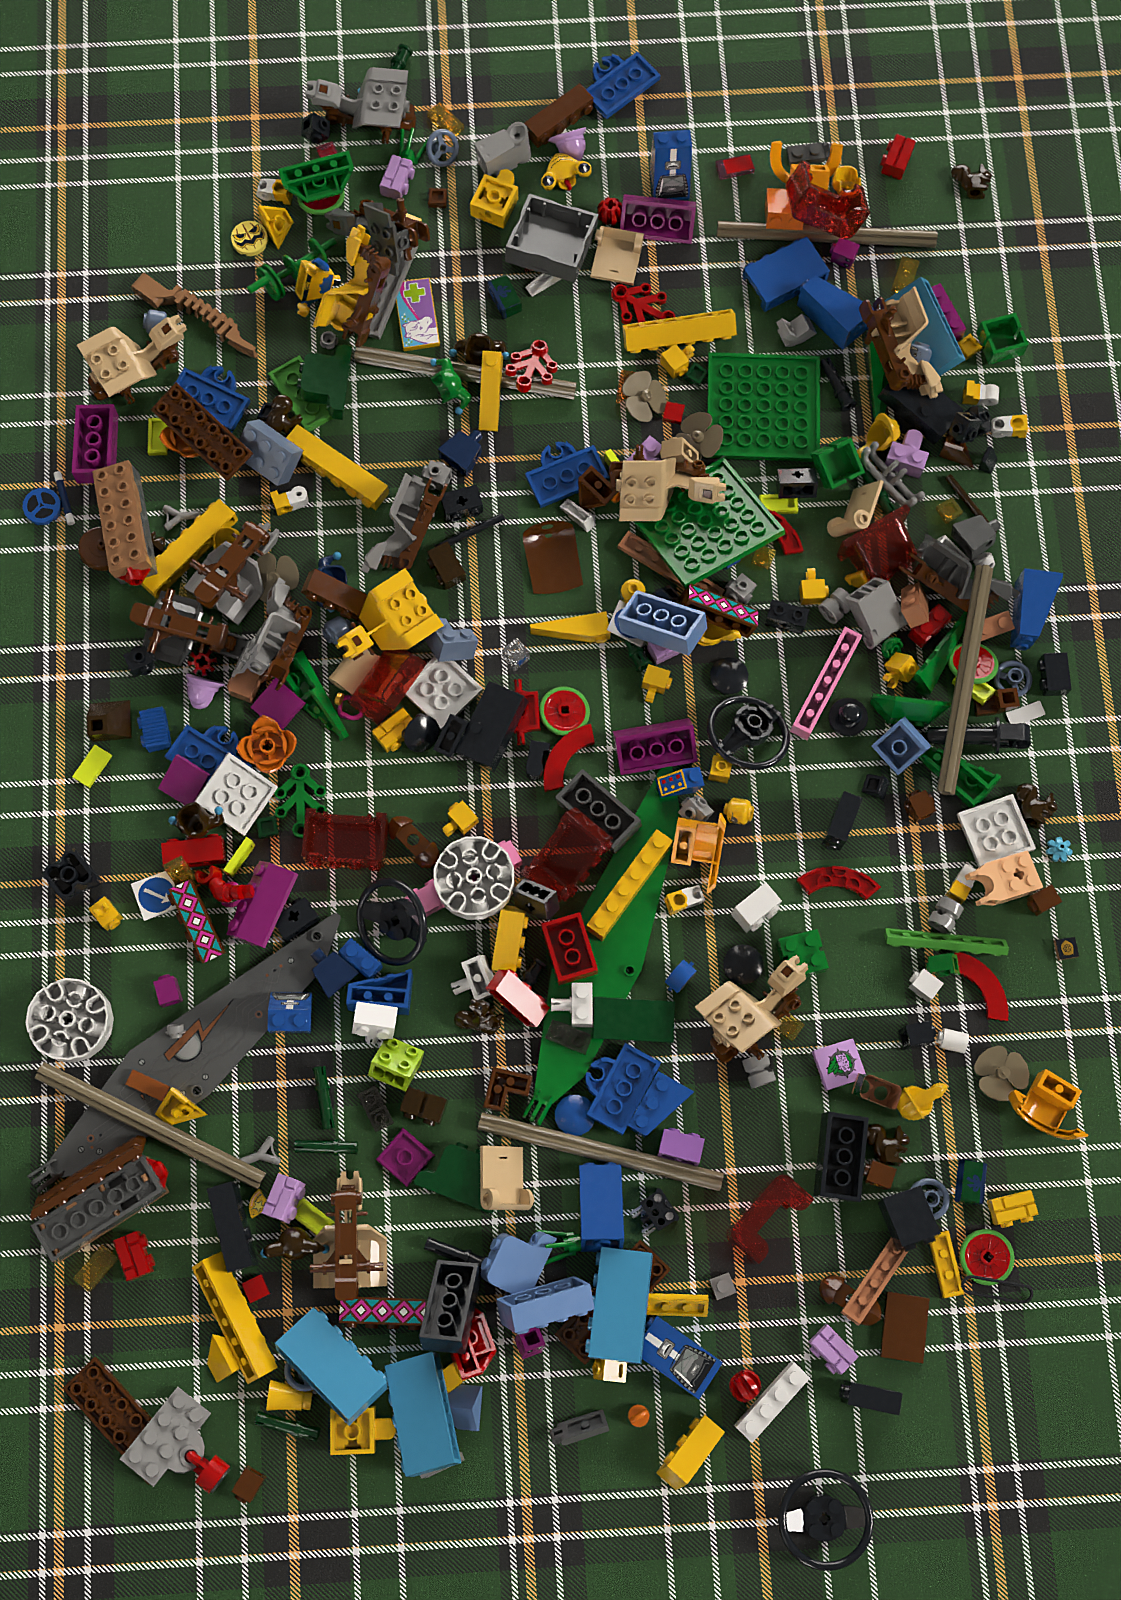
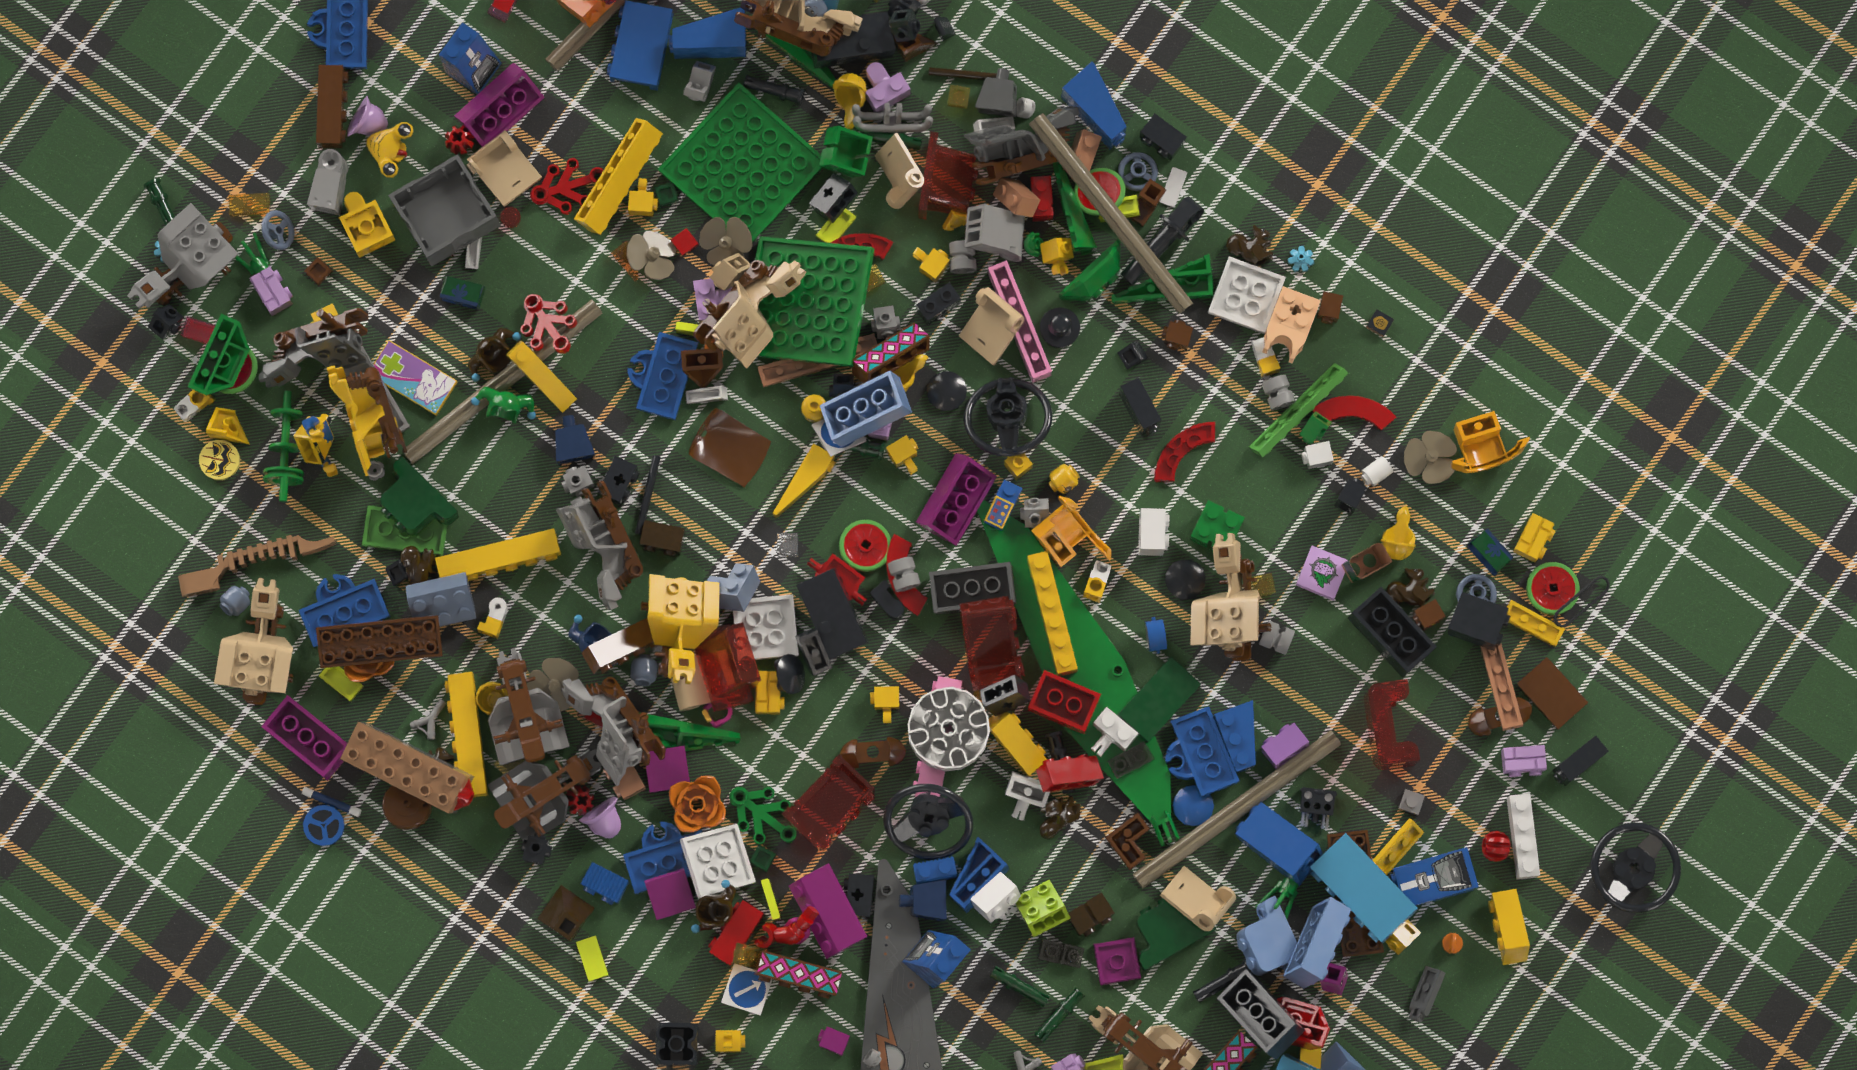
camera: 50 degrees left, 5 degrees up
medium blue brick [872,717,932,775] -> none
none -> clear red tile [500,207,521,228]
none -> light grey wheel [888,556,921,592]
none -> tan door [959,287,1025,365]

